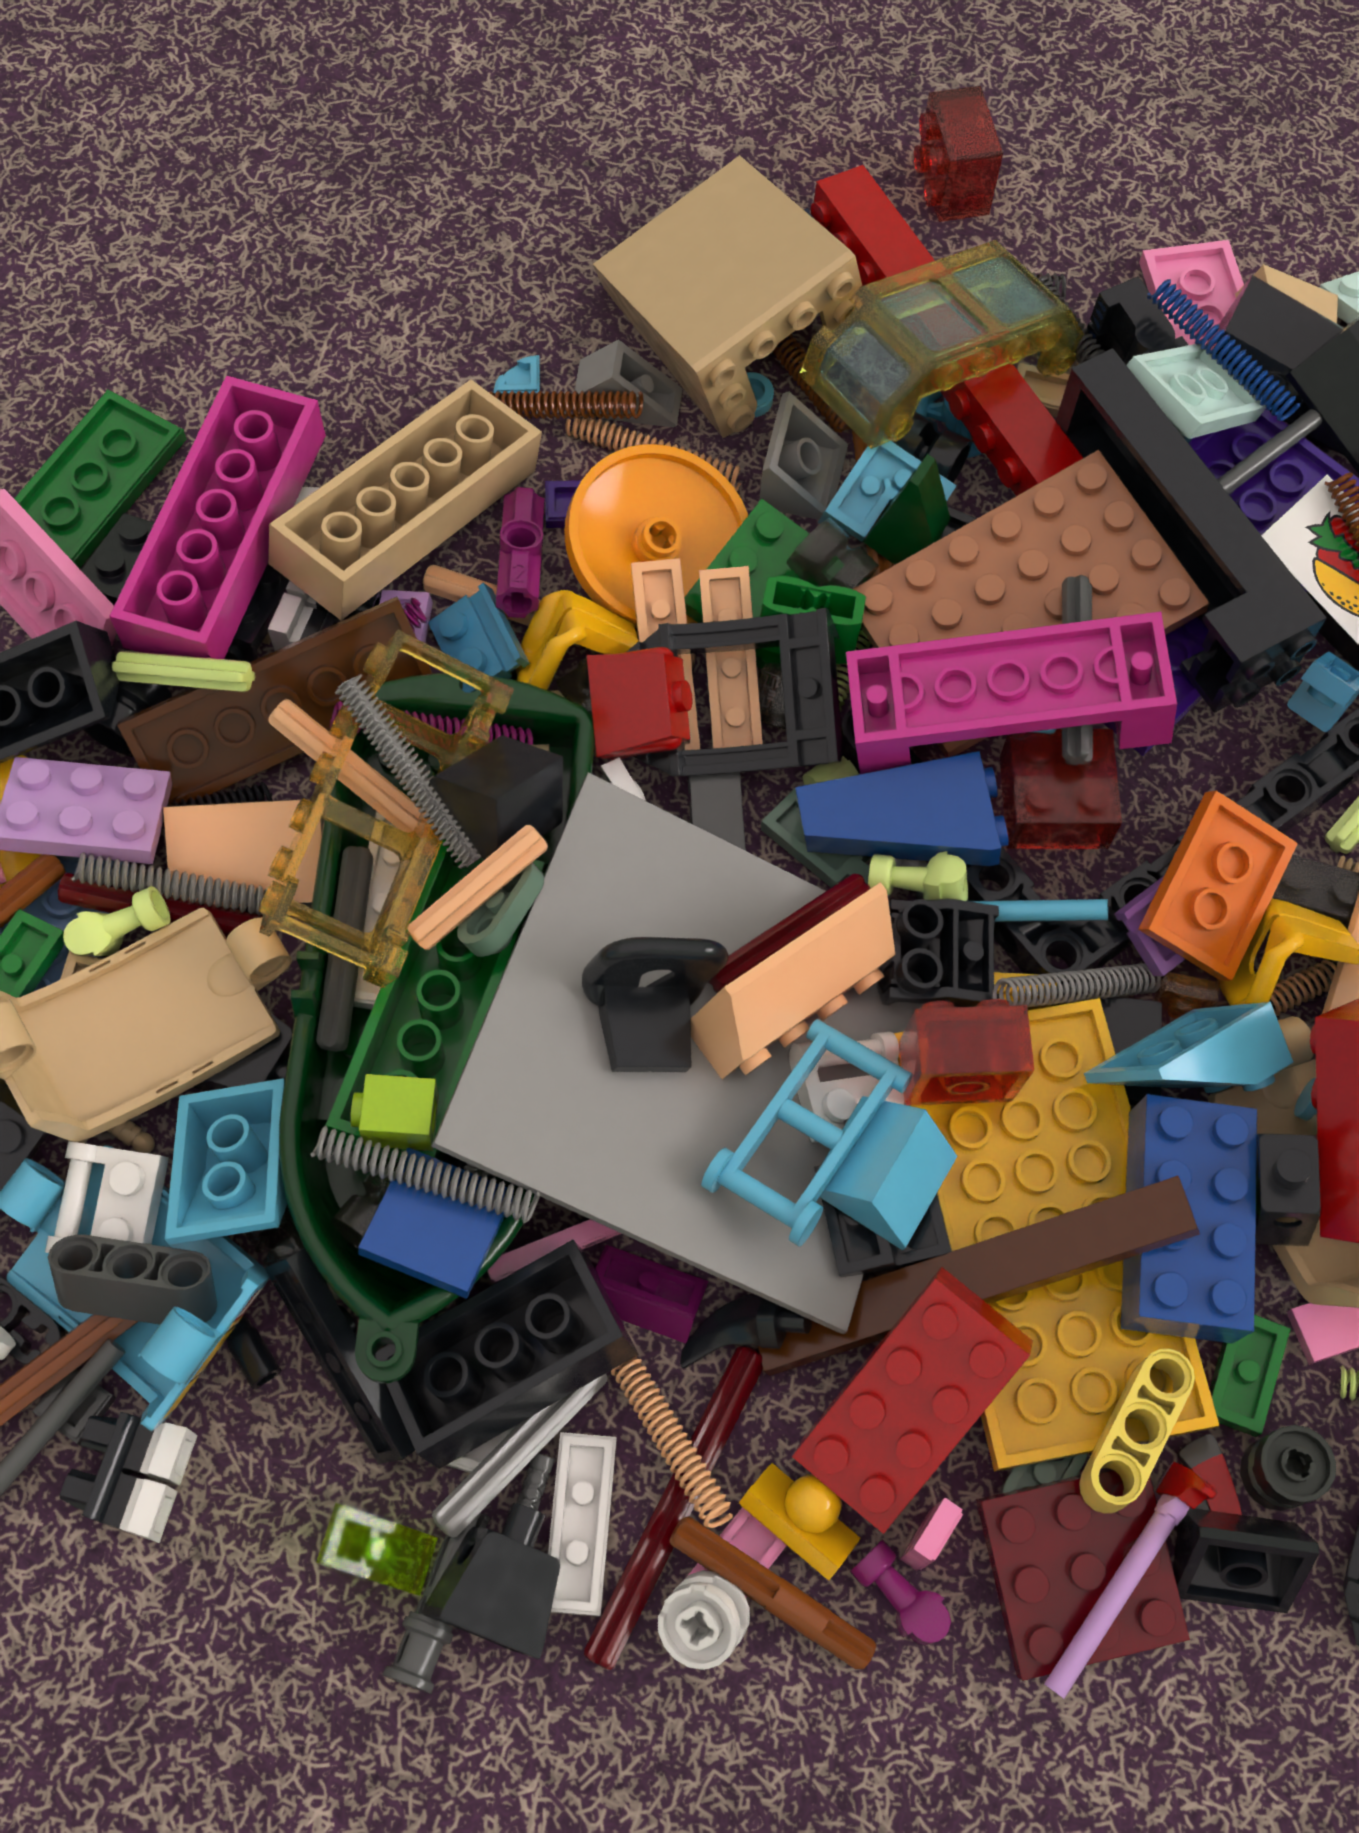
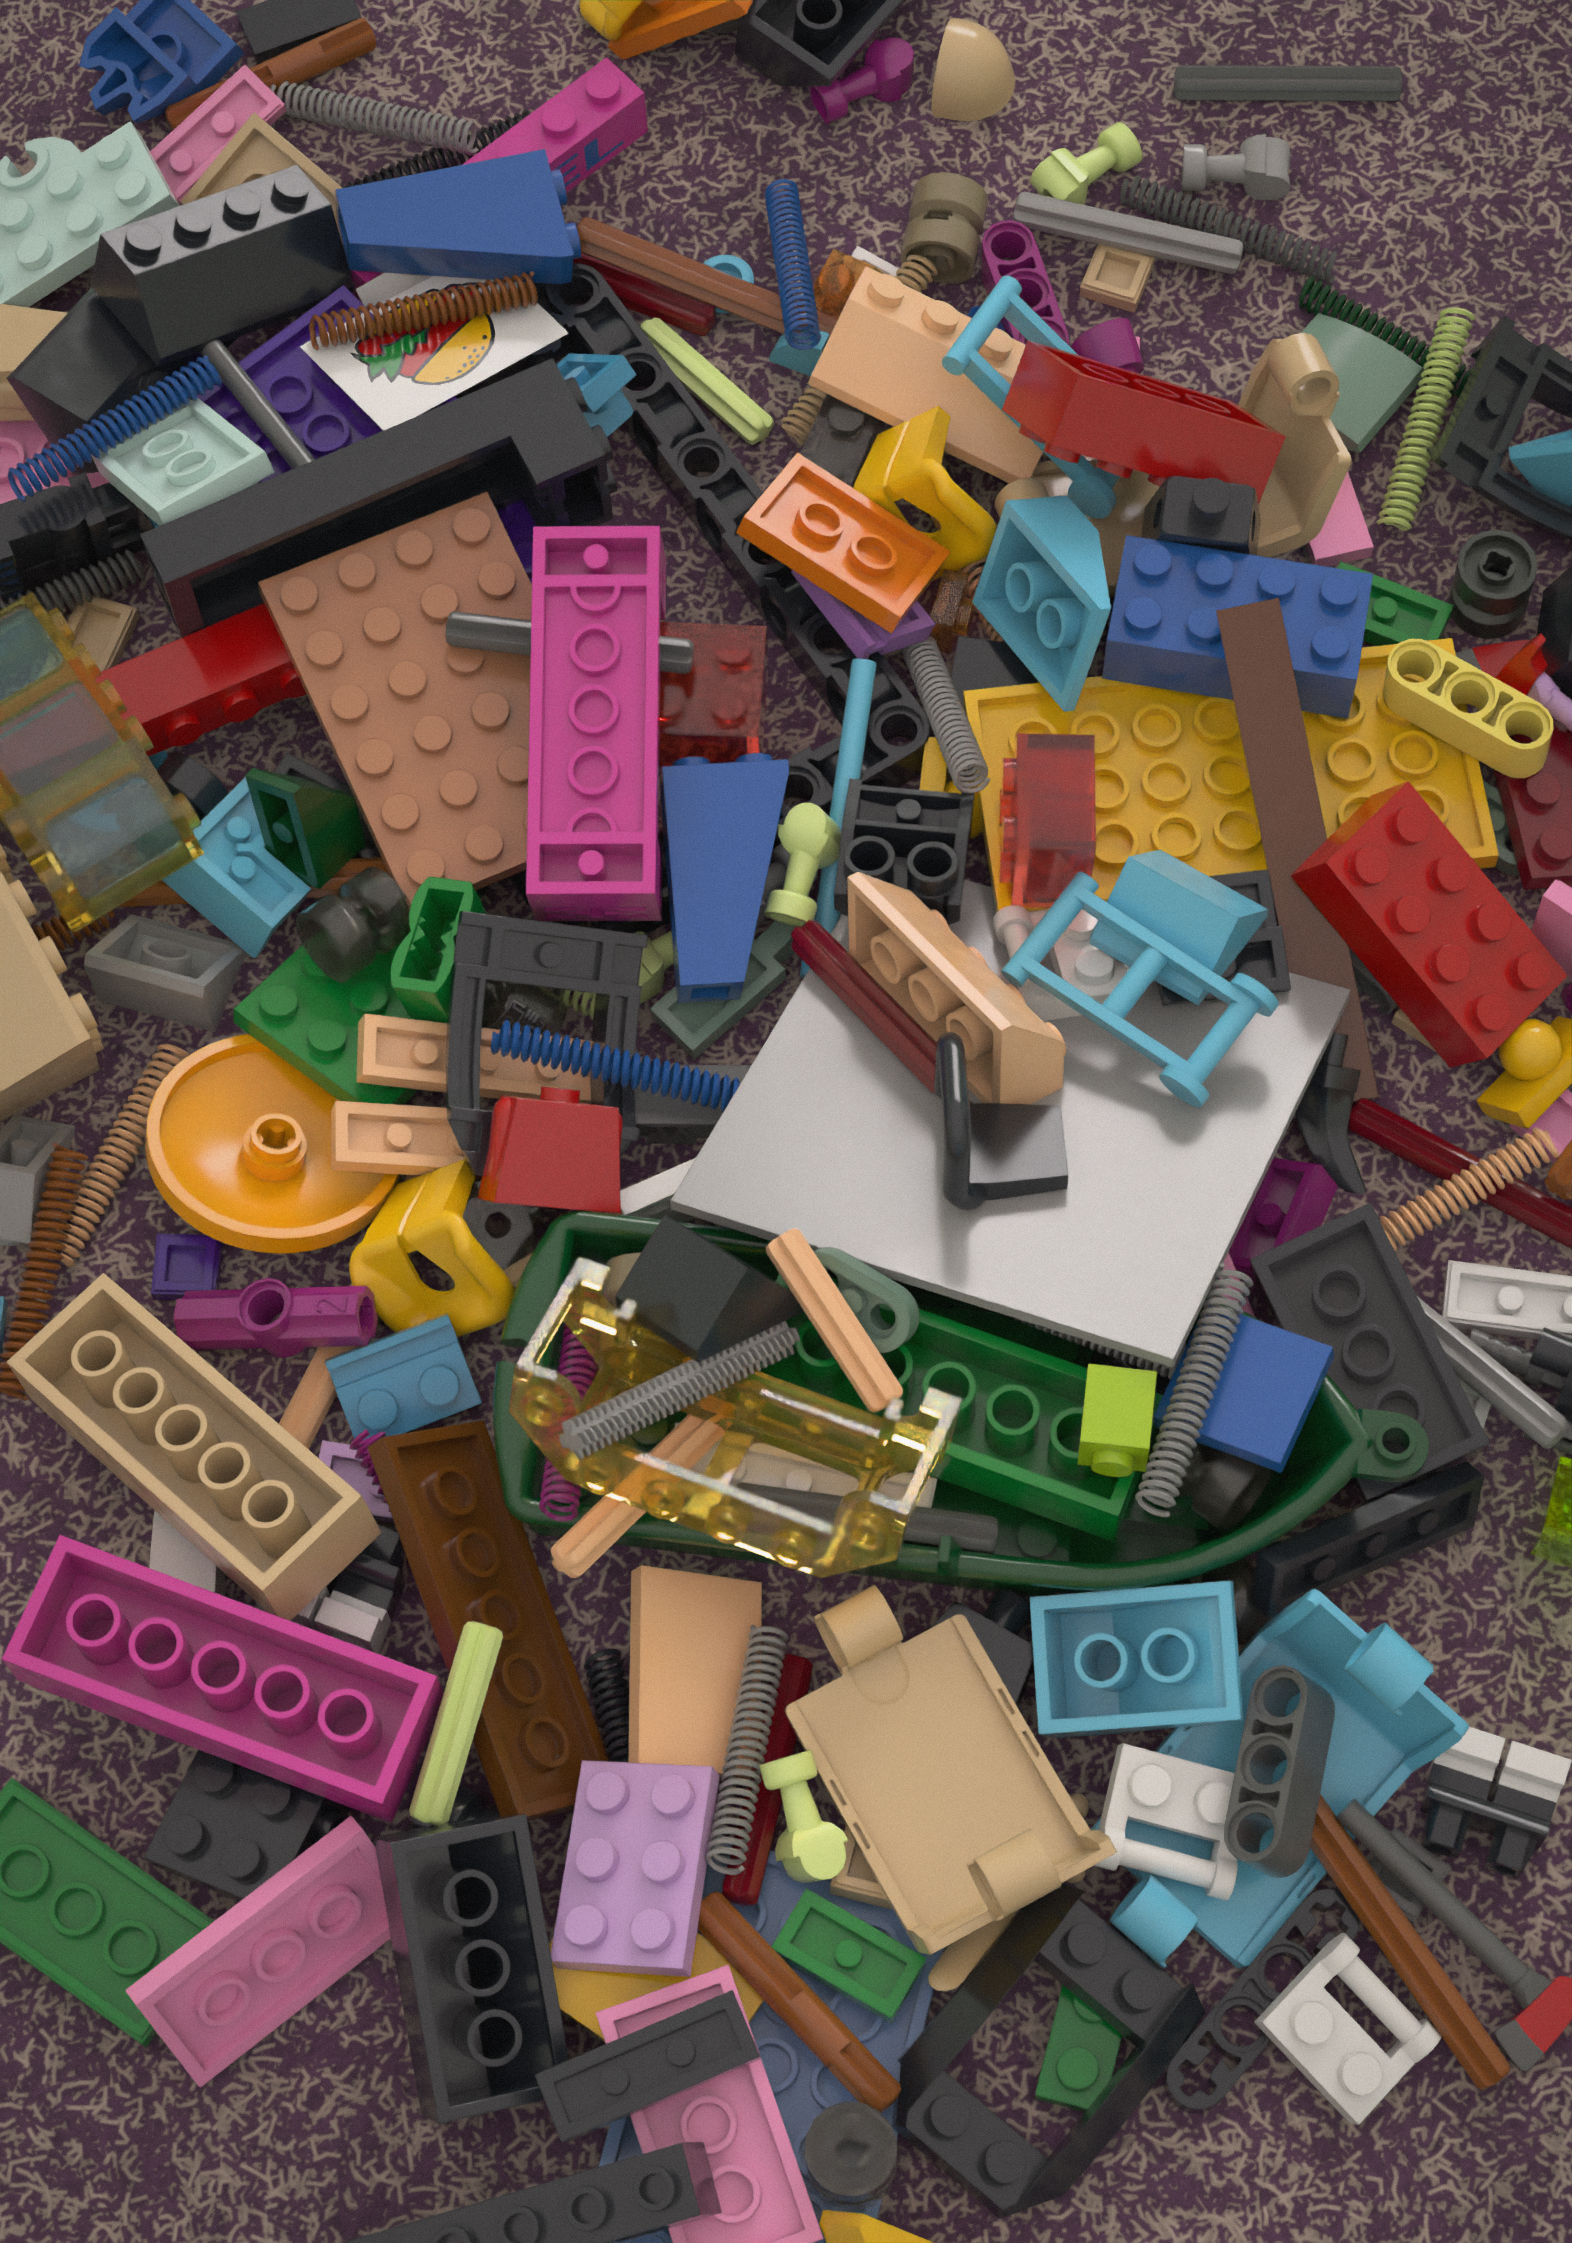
camera: 80 degrees left, 0 degrees up
none -> blue piece [491,1019,740,1113]

